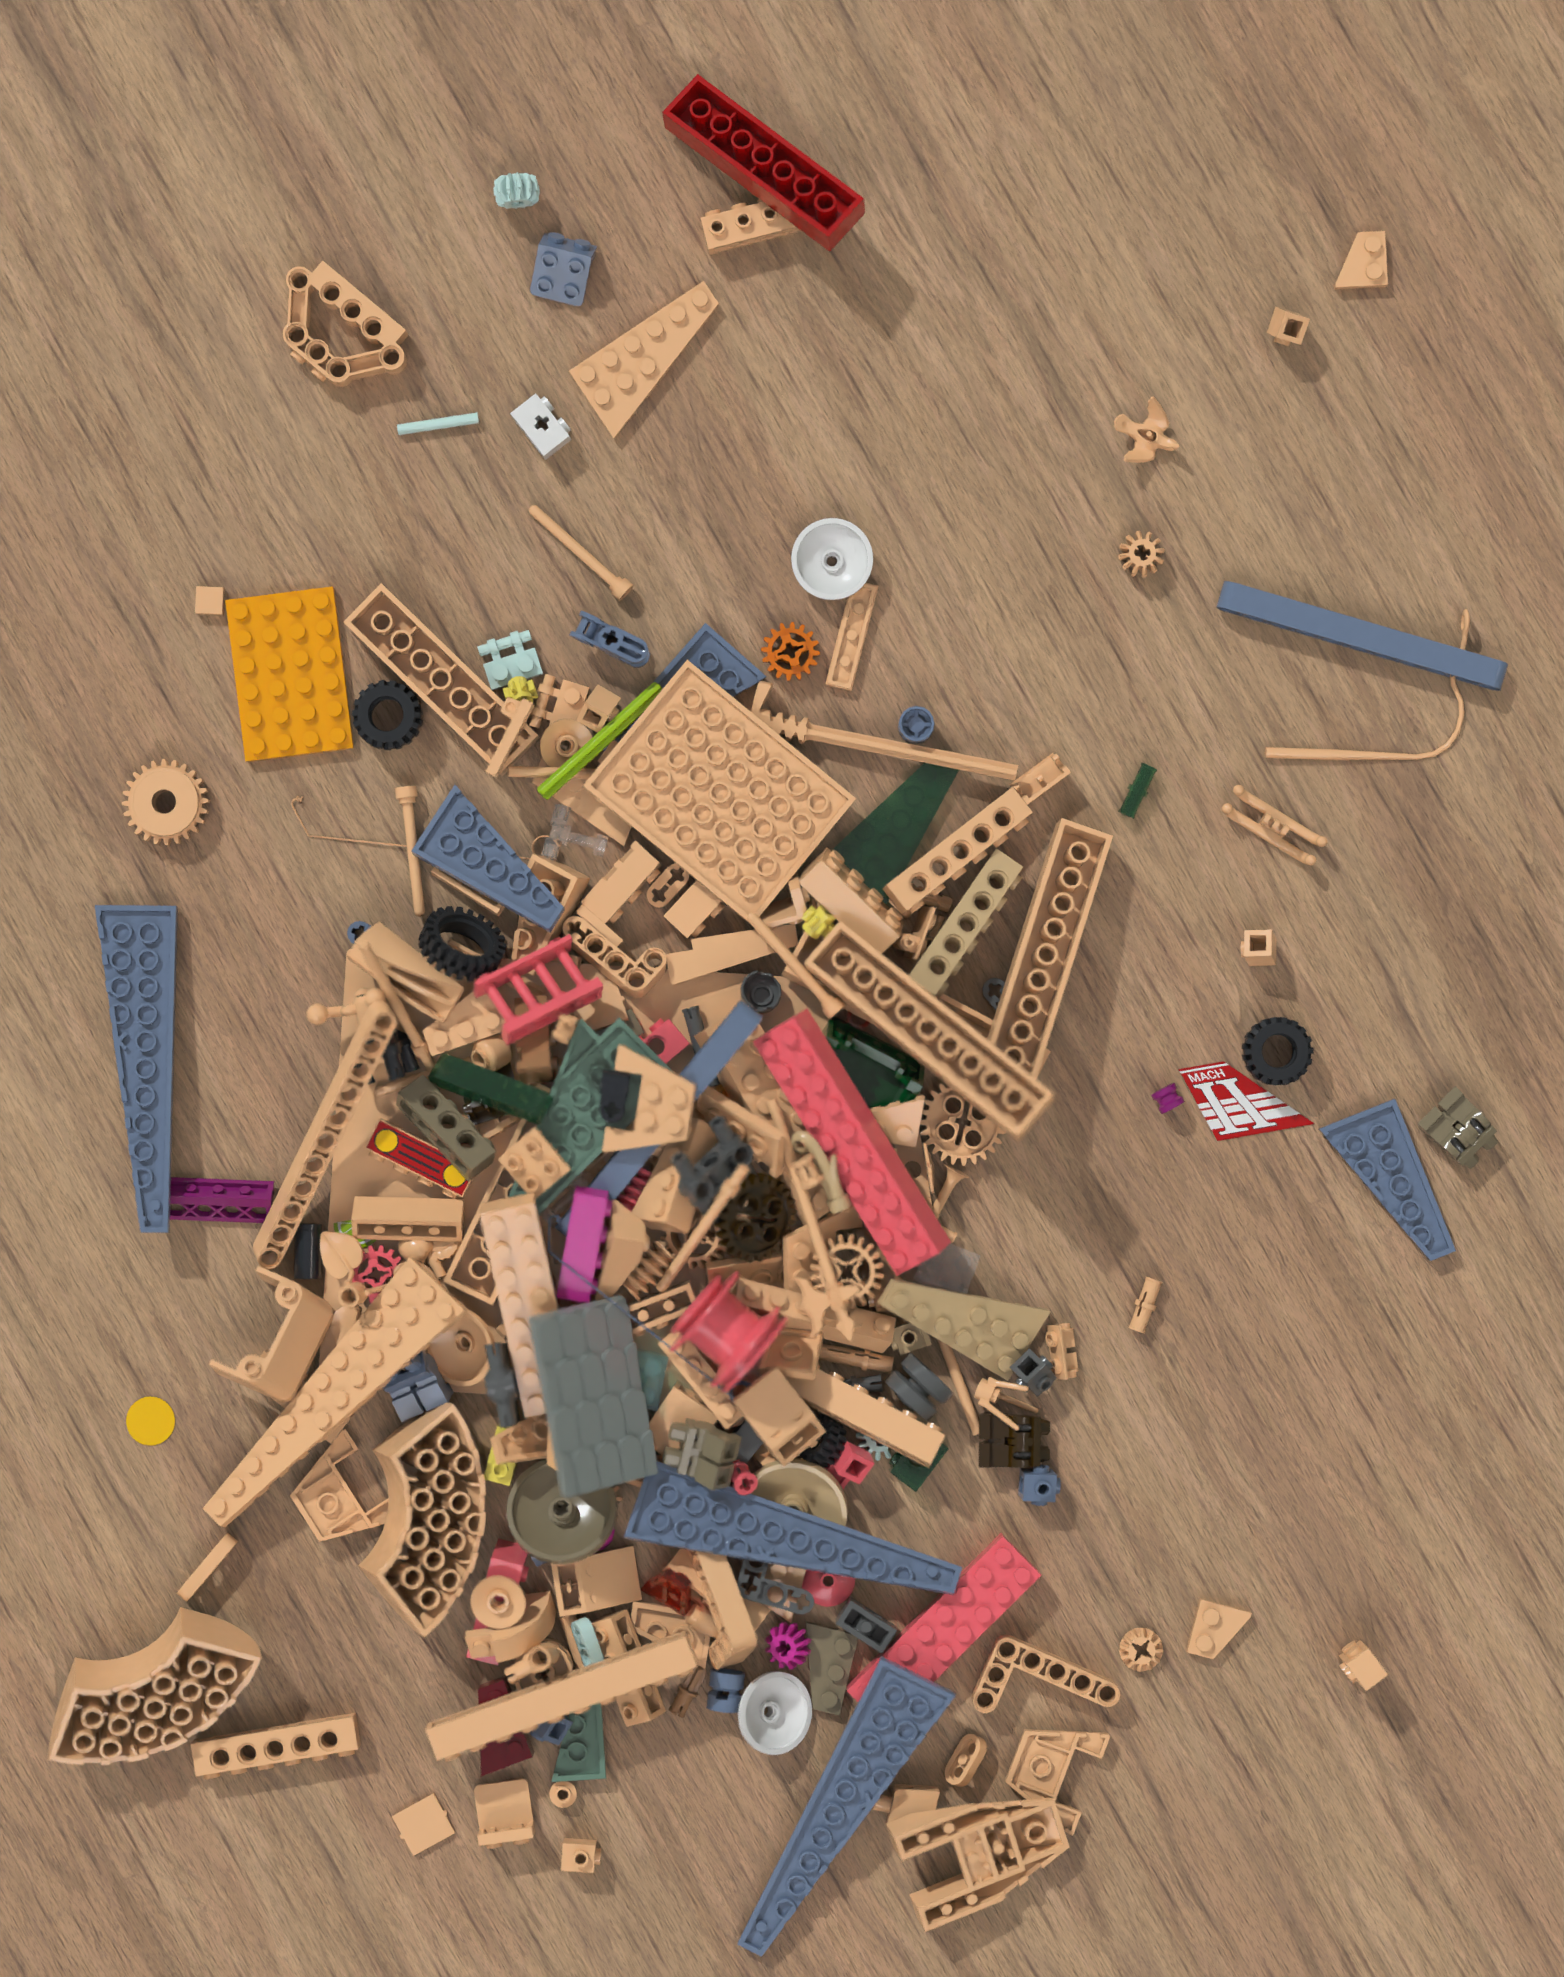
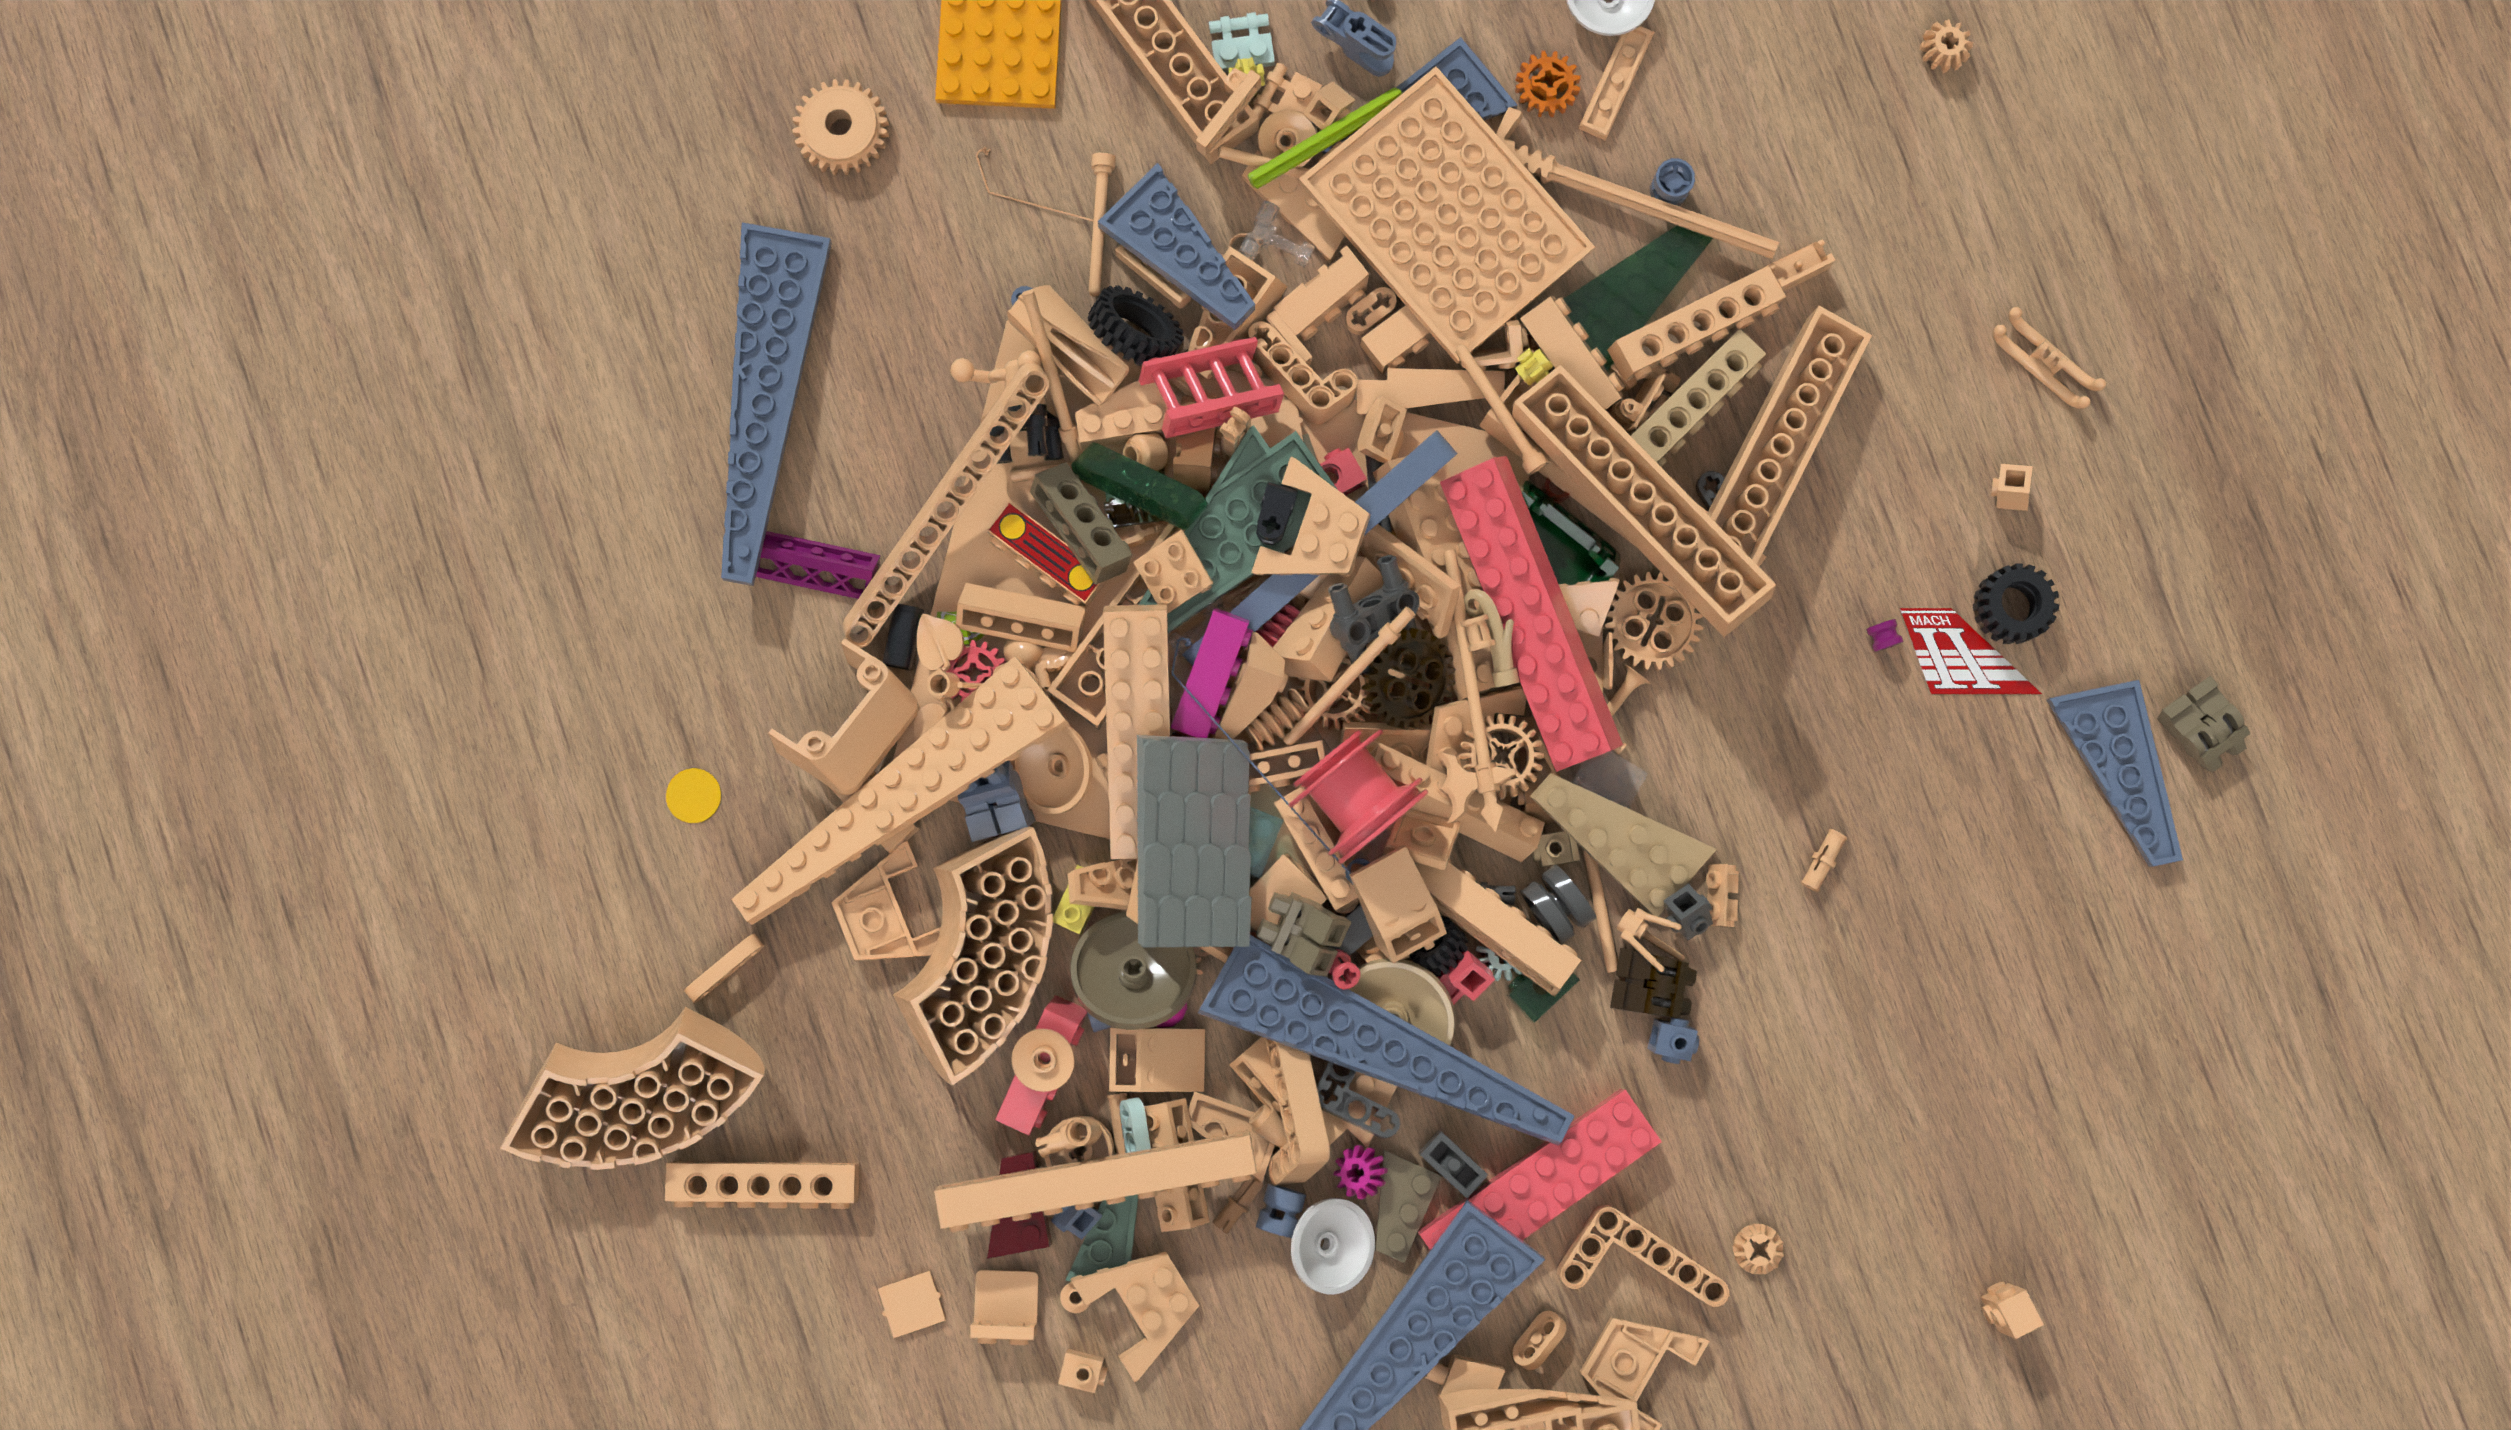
camera: 10 degrees right, 5 degrees down
black tyre [352,680,423,751] -> none
light nougat arch [465,1591,556,1663] -> none
dark grey piece [485,1342,521,1428] -> none
clear red wing [641,1568,692,1617] -> none
dark grey hair [740,970,782,1013] -> none
coral dish [802,1570,855,1607] -> none
light nougat pin [819,1343,894,1374] -> none
clear green pin [1118,763,1157,819] -> none
light nougat wing [1186,1598,1252,1659] -> none
sand blue beam [1216,581,1508,691] -> none
light nougat piece [1265,609,1470,760] -> none
none -> light nougat wing [1070,1251,1199,1382]
none -> light nougat slope [1357,396,1407,464]

